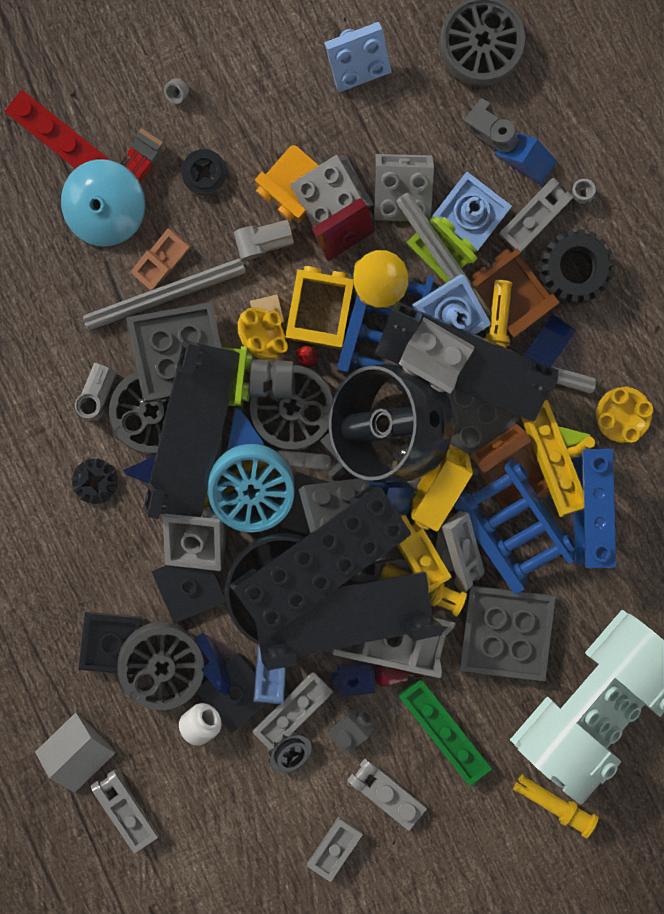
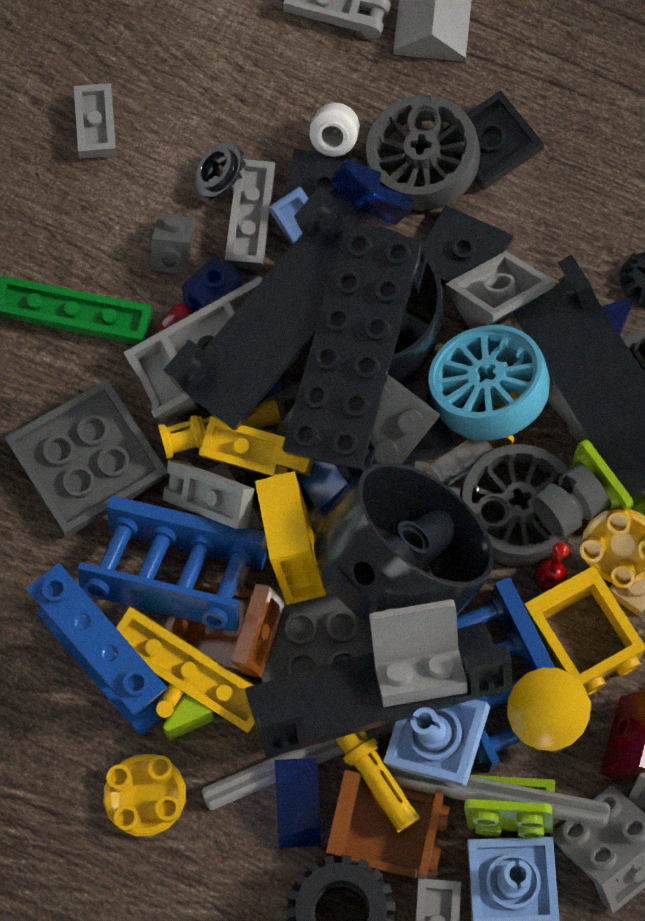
camera: 135 degrees right, 20 degrees down
blue slope [227,409,265,466] -> none
light grey plate [347,758,427,831] -> none

